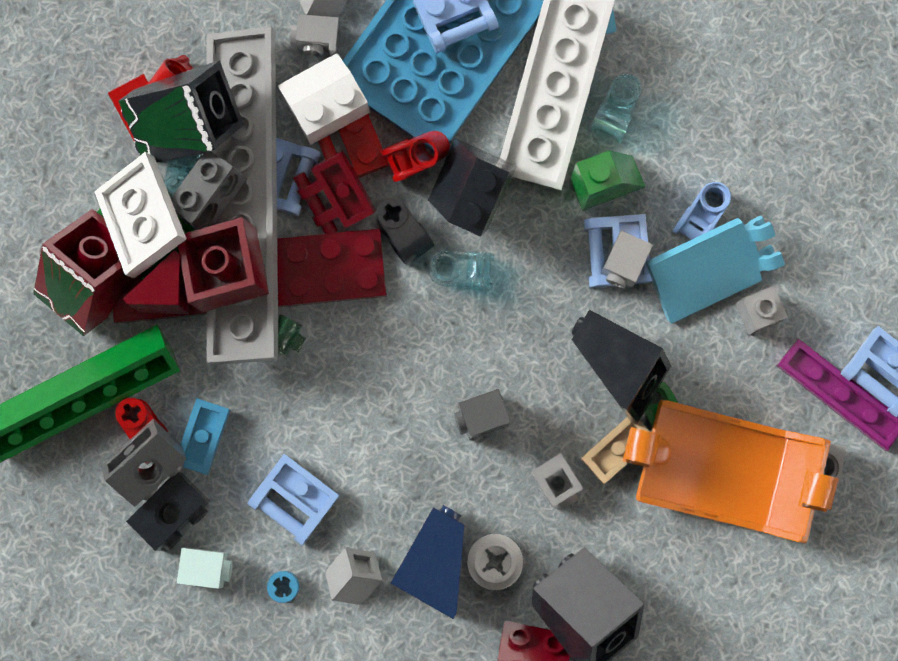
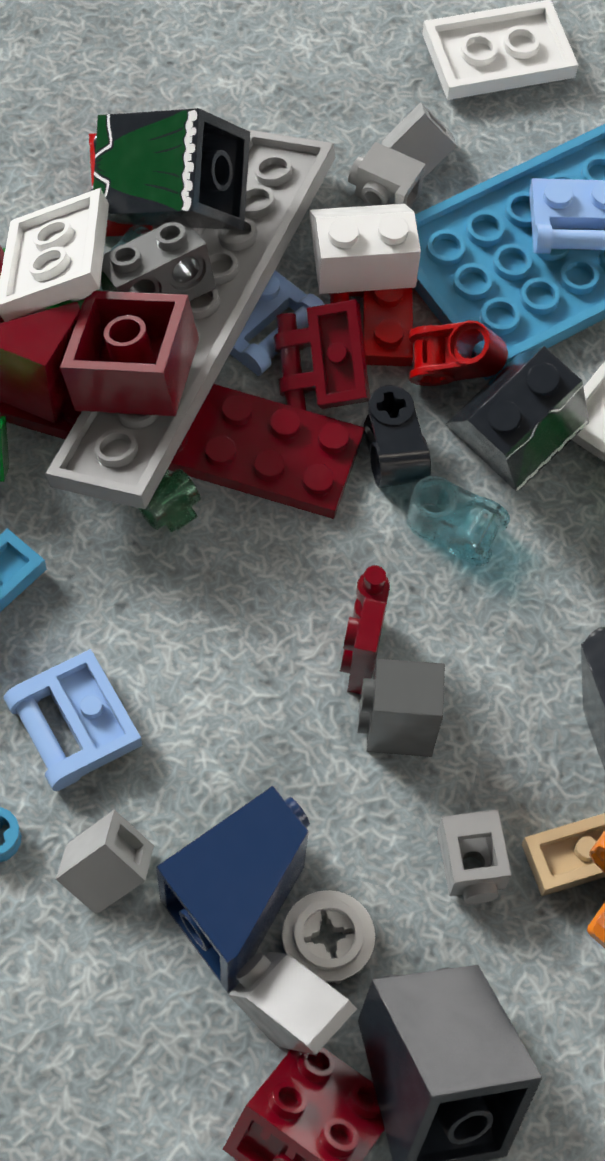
camera: 20 degrees right, 20 degrees down
none -> light grey slope [229,952,357,1055]
none -> dark red plate [340,565,390,695]

